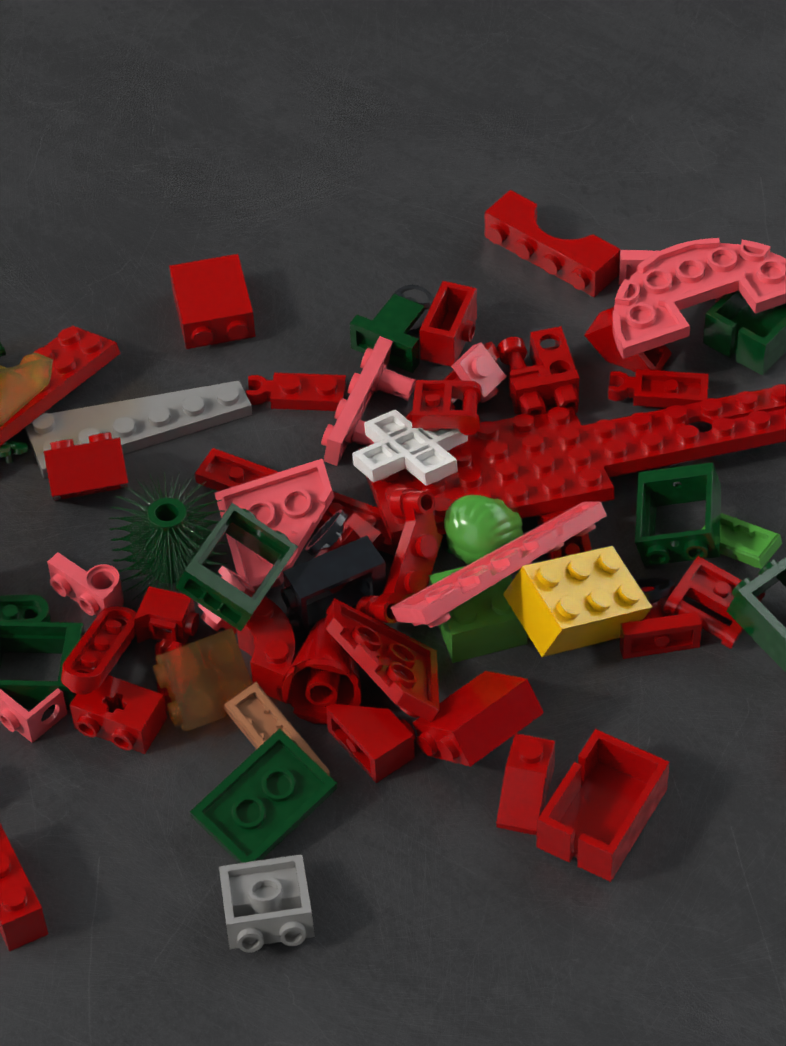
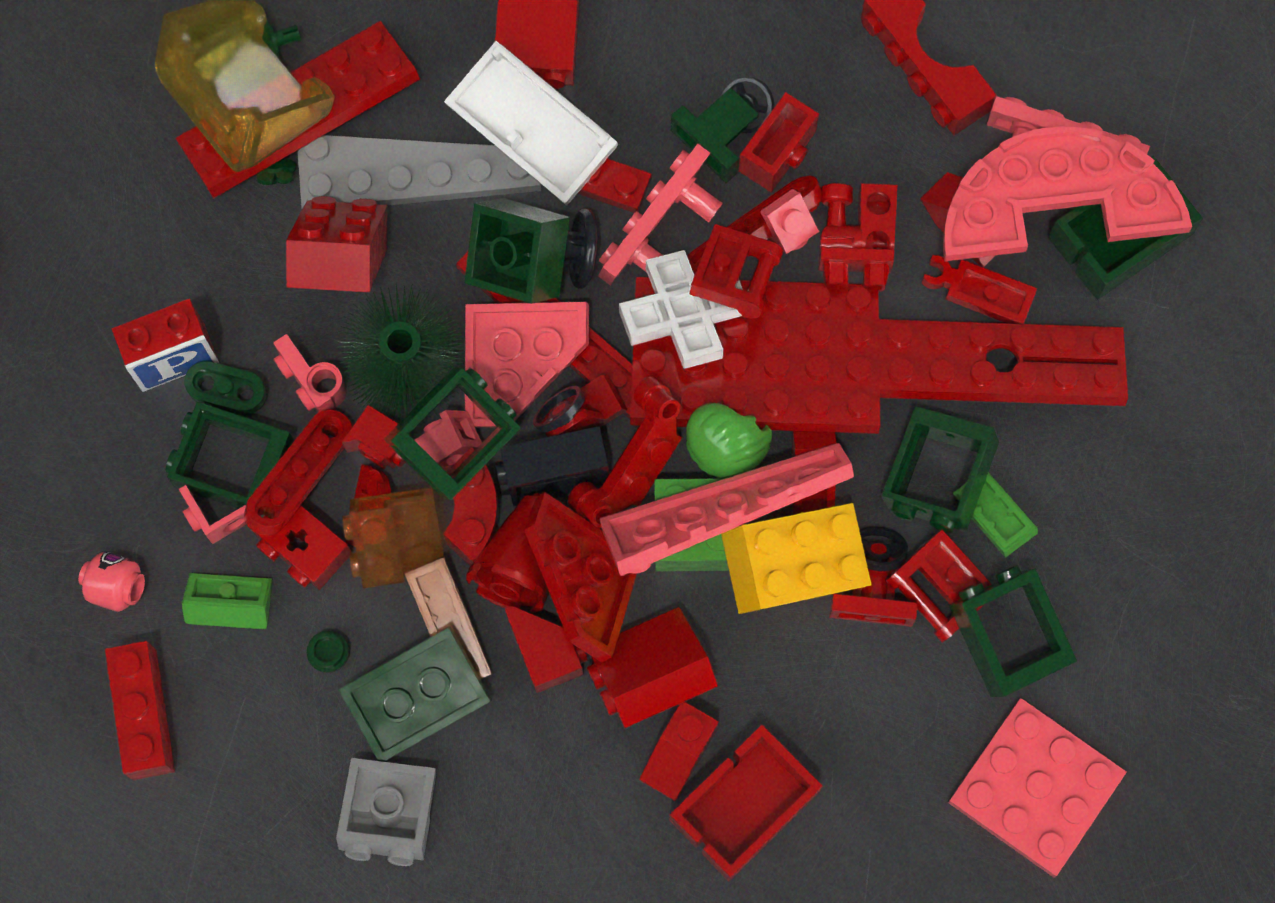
camera: 15 degrees right, 25 degrees up
none -> bright green slope [182,573,272,629]
none -> dark green plate [307,631,349,673]
none -> white container [444,41,618,206]
none -> dark green piece [464,198,597,304]

